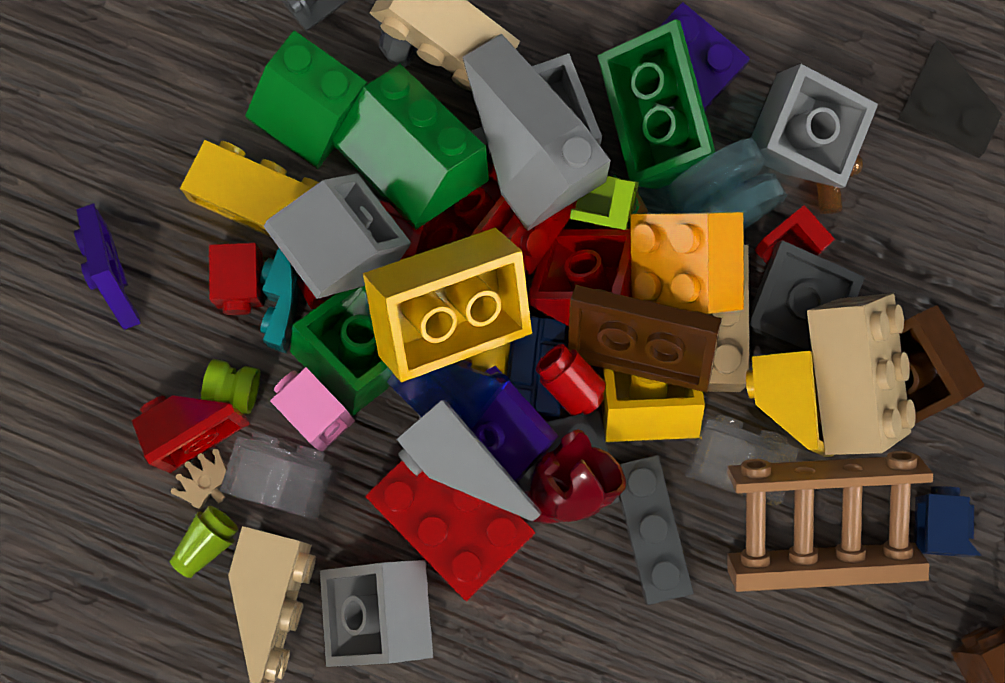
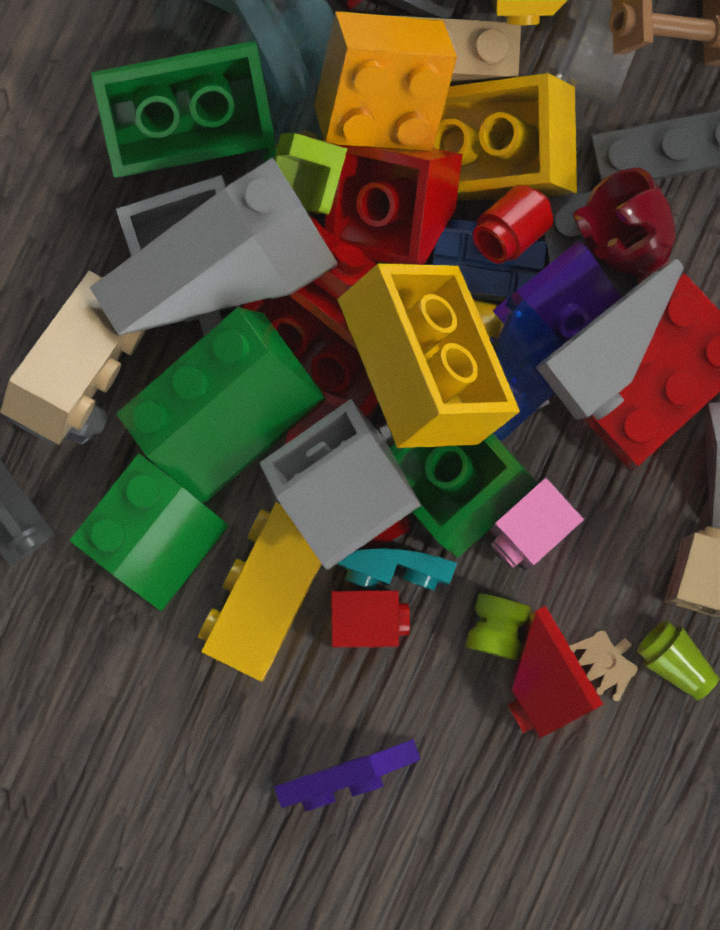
camera: 85 degrees left, 5 degrees up
clear brick [220,432,334,521] -> none
reddish brown plate [568,285,722,393] -> none
dark purple wing [659,2,750,111] -> none

